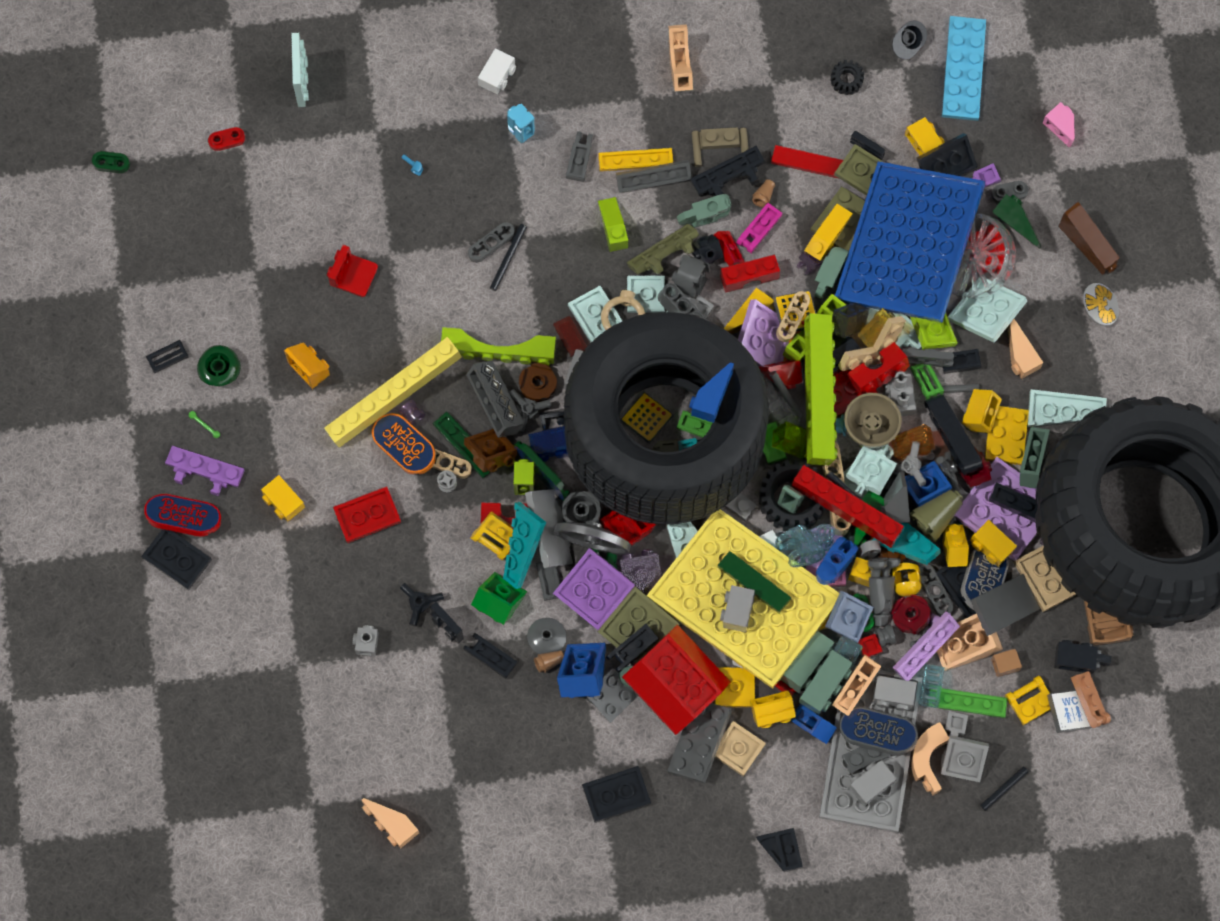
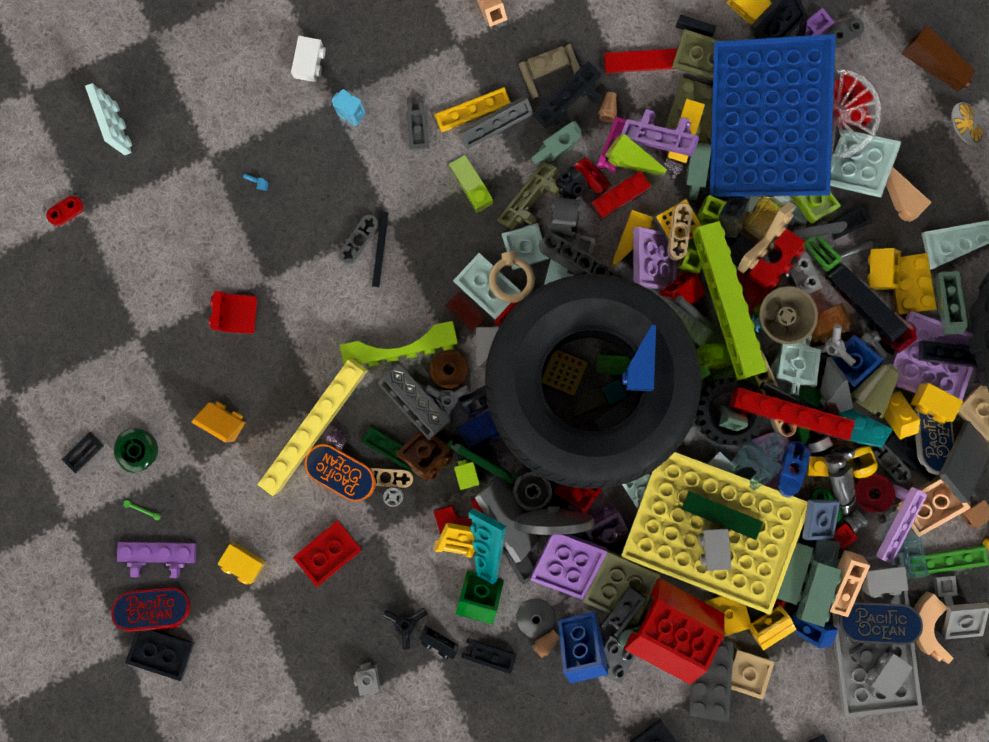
camera: 15 degrees left, 15 degrees up
dark green slope [992,194,1042,249] -> none
none -> lime slope [605,134,667,175]
none -> medium lavender hinge [621,109,699,157]

